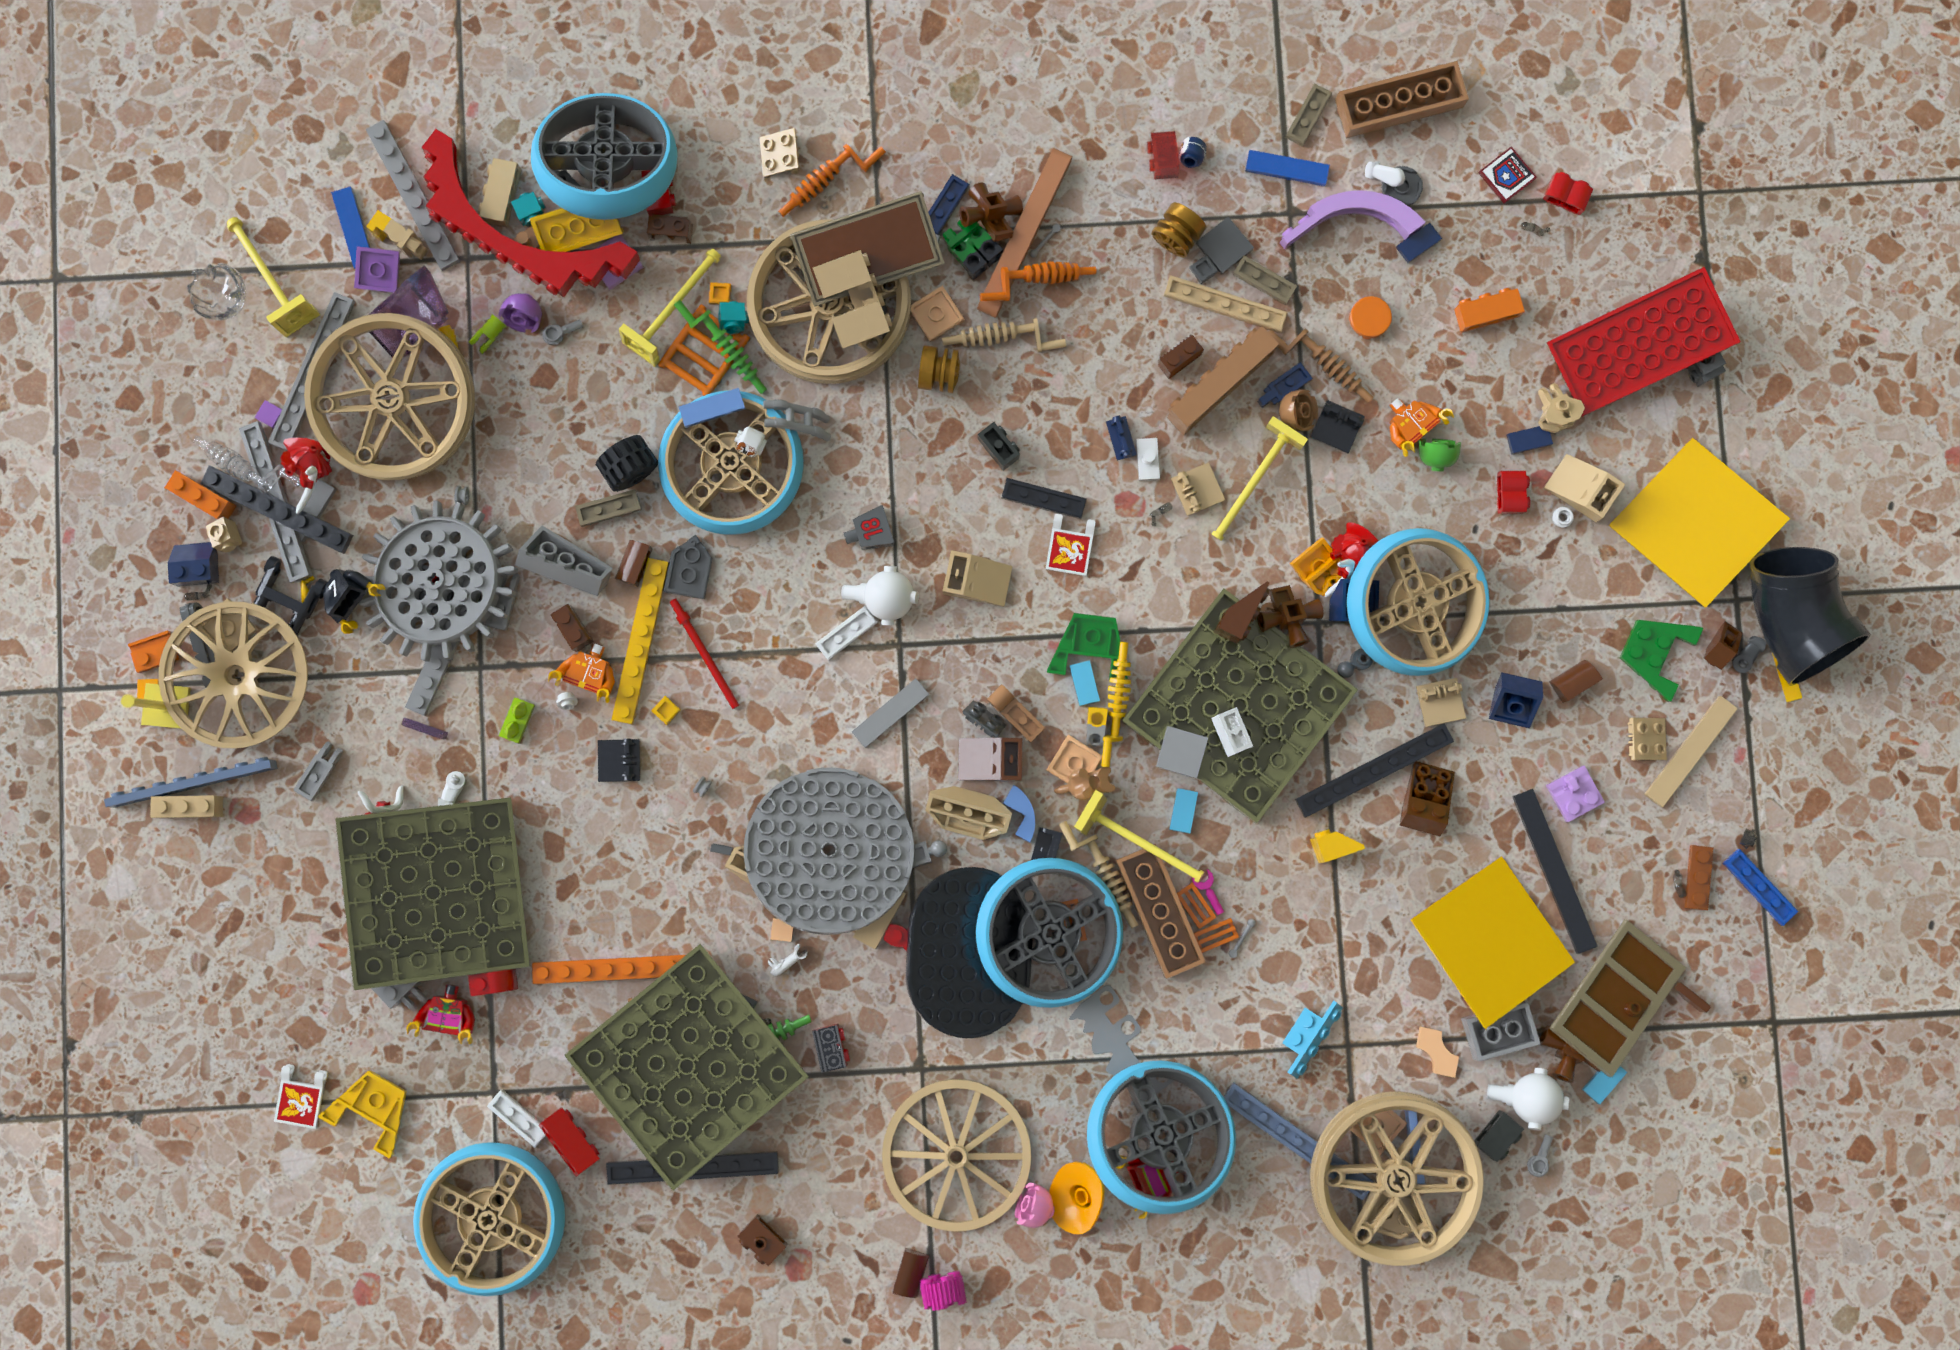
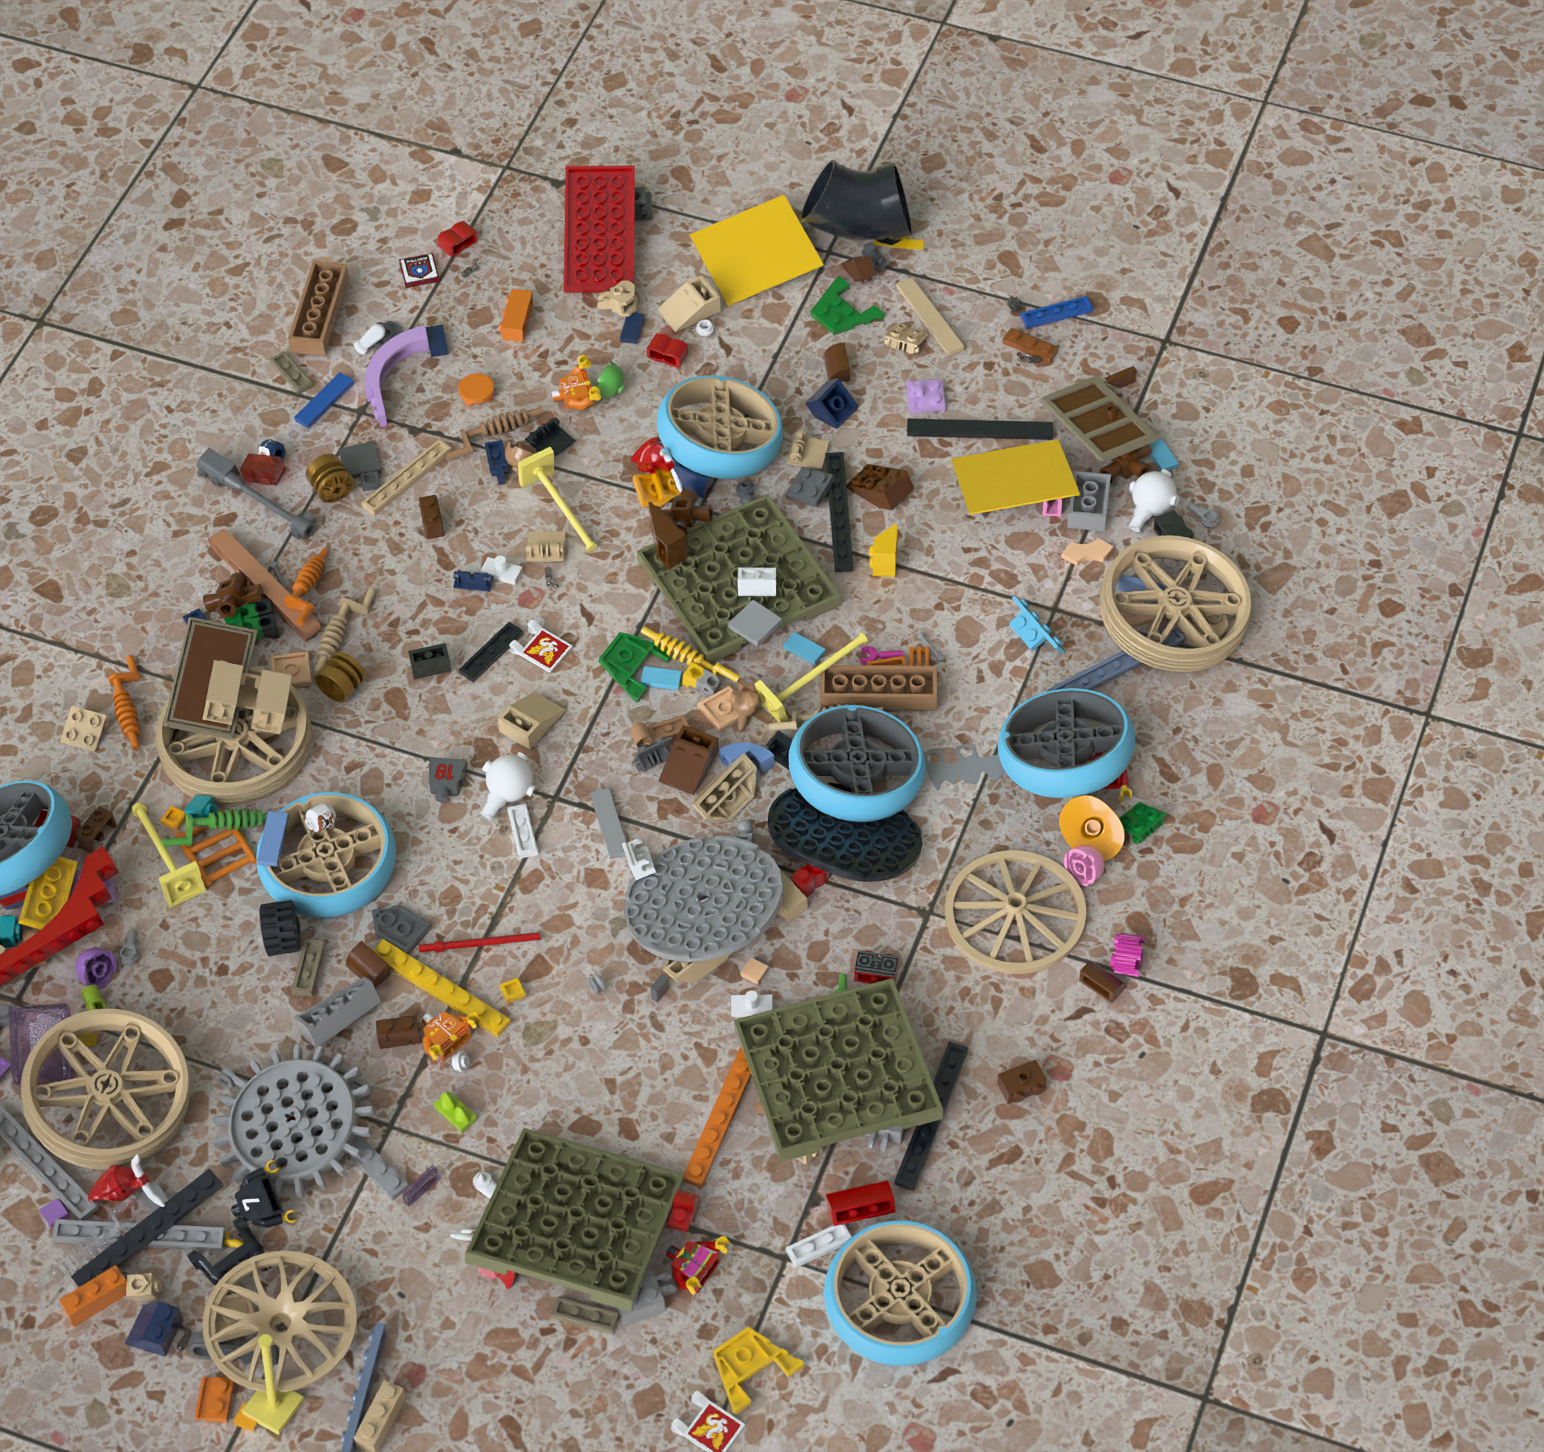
camera: 65 degrees left, 30 degrees down
light grey hinge [293,742,343,801] -> none
black hinge [598,738,640,782] -> none
light grey piece [763,400,831,441] -> none
white piece [768,943,808,976] -> none
medium nougat brick [1167,326,1279,436] -> none
dark tan plate [1233,256,1297,305] -> none
none -> dark grey bar [197,448,317,540]
none -> white hinge [622,839,656,880]
none -> white tile [731,991,773,1017]
none -> dark grey plate [785,466,835,508]
none -> green hinge [1119,802,1167,844]

